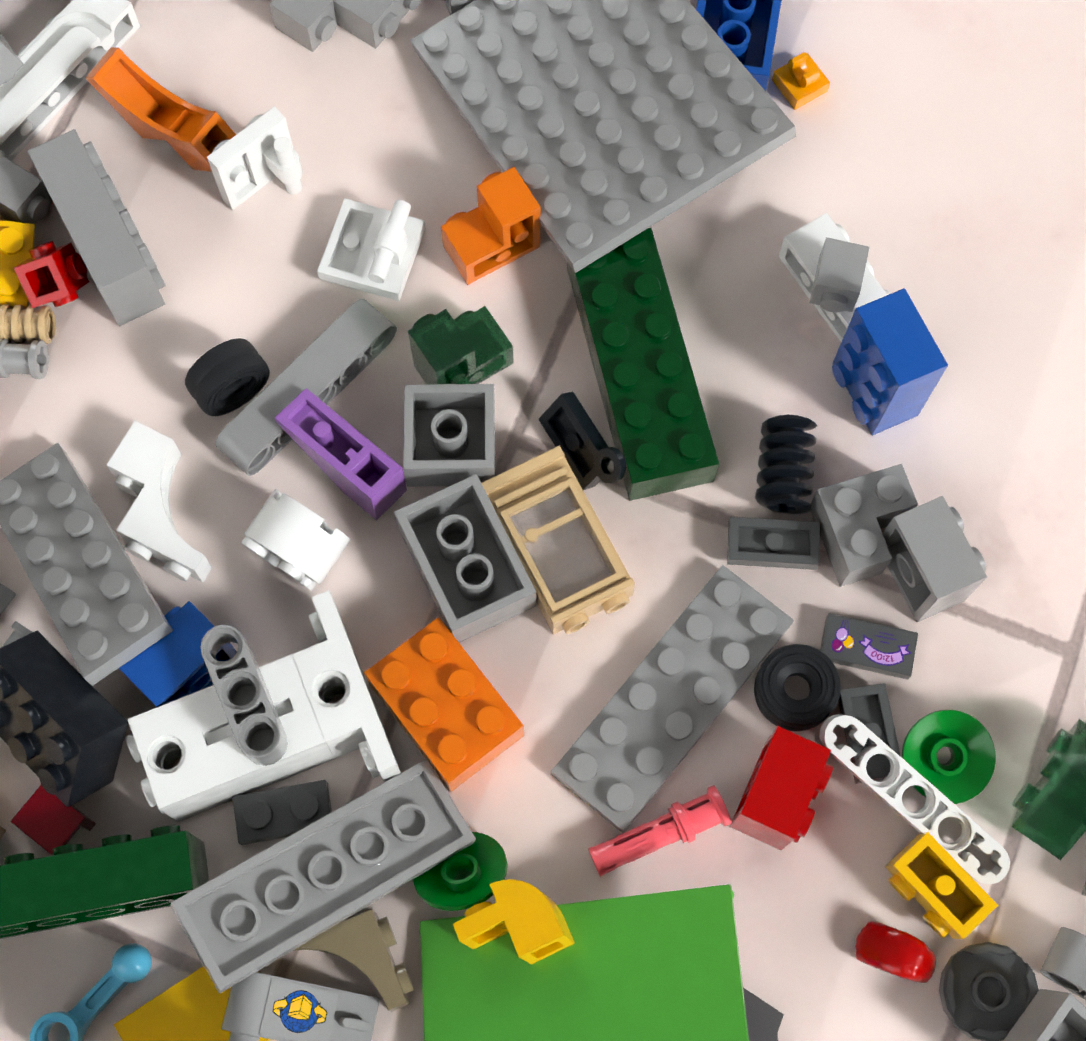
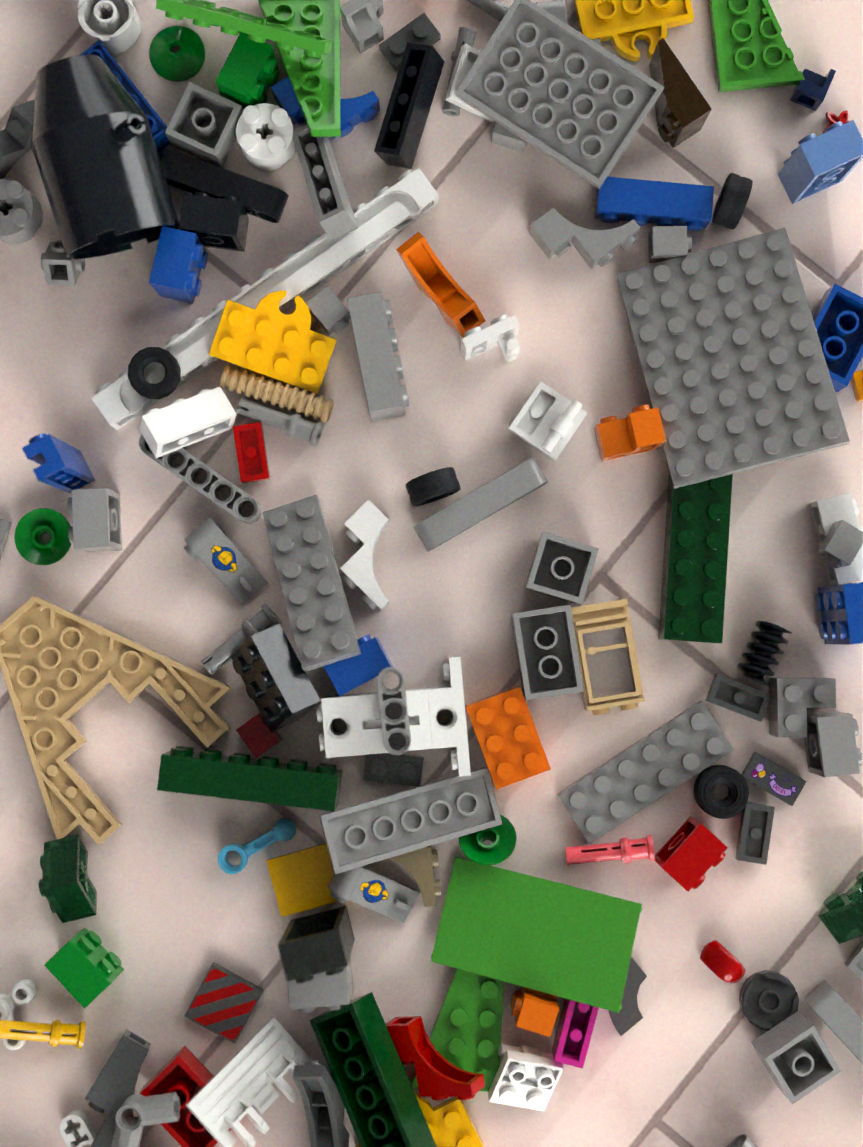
camera: 20 degrees right, 15 degrees up
red brick [14,241,89,308] -> none
white brick [241,489,350,591] -> none
medium lavender slope [275,388,407,521] -> none
clear green brick [408,306,514,384] -> none
yellow brick [453,879,575,965] -> none
black hinge [538,391,627,490] -> none
white beam [819,714,1010,885] -> none
yellow brick [885,832,999,940] -> none
green dish [902,710,996,804] -> none

